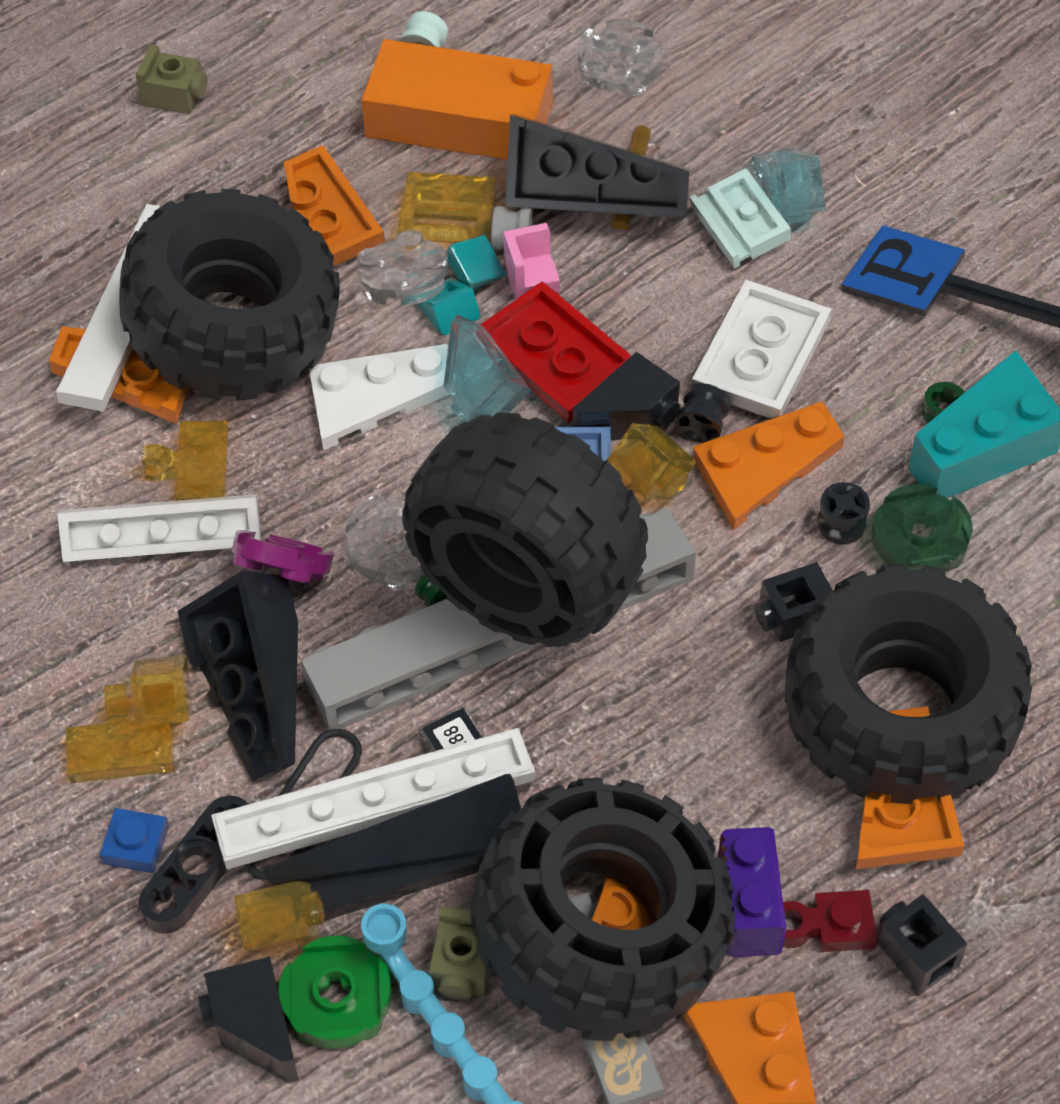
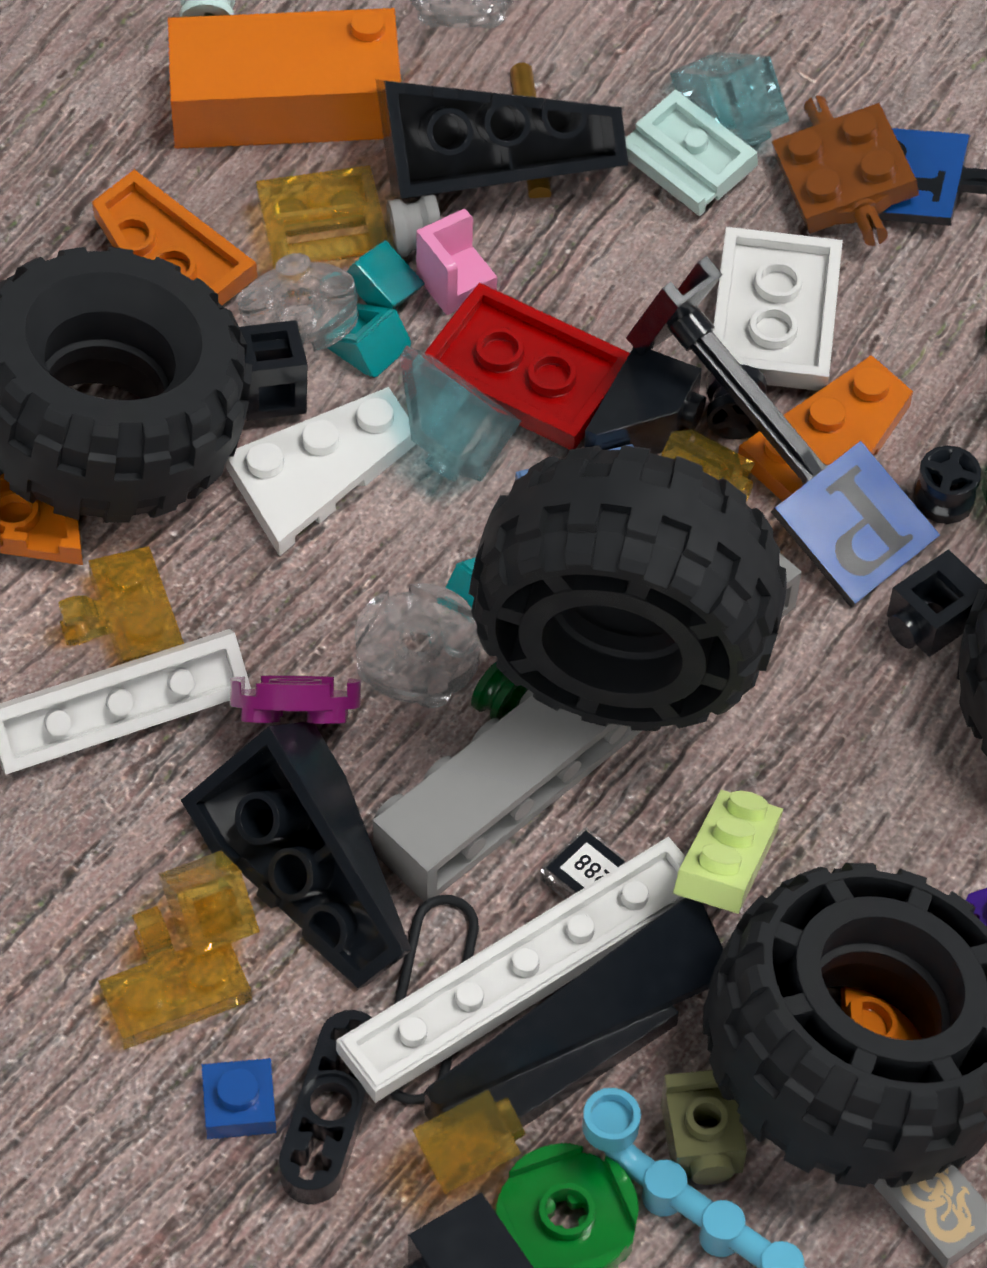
camera: 20 degrees left, 0 degrees up
none -> black brick [239,320,308,421]
none -> piece [626,256,940,607]
none -> yellowish green plate [673,790,783,914]
none -> dark orange plate [771,96,919,246]

